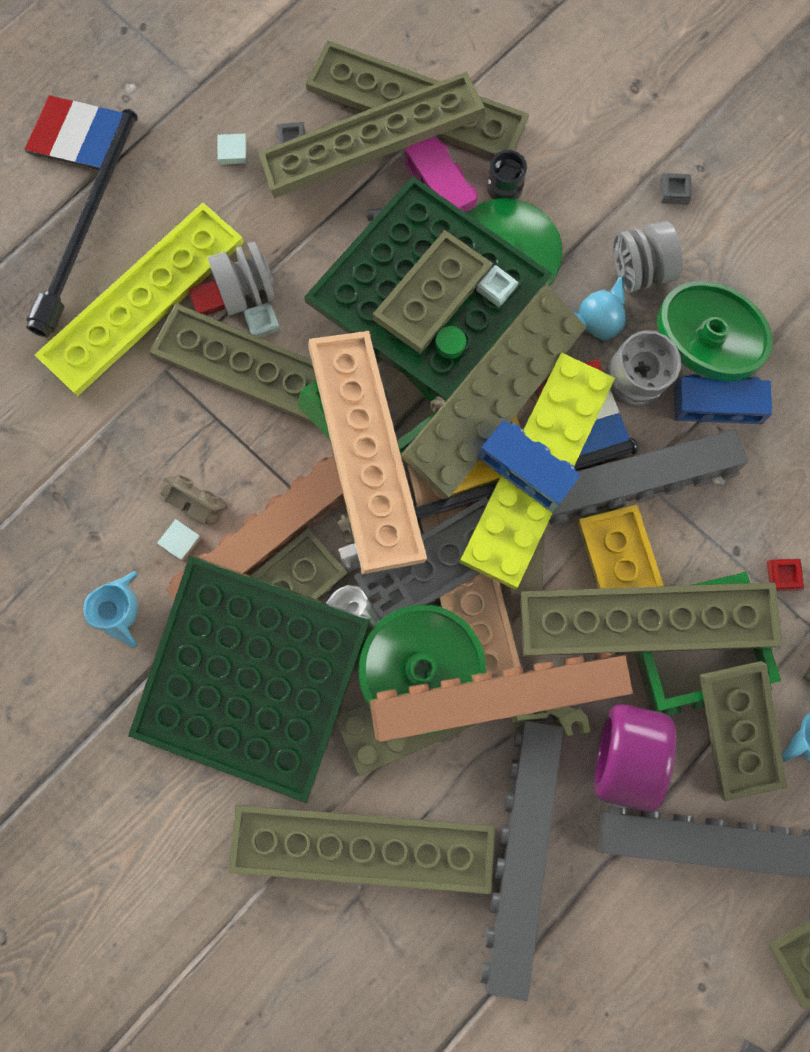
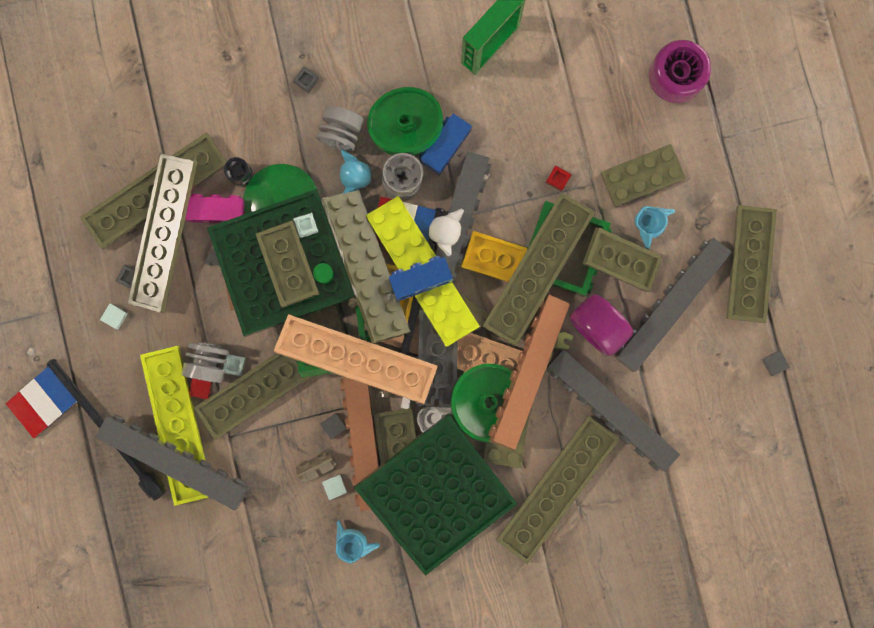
camera: 55 degrees left, 10 degrees up
none -> dark grey brick [95,414,249,511]
none -> dark grey tile [320,413,346,439]
none -> white piece [429,208,464,256]

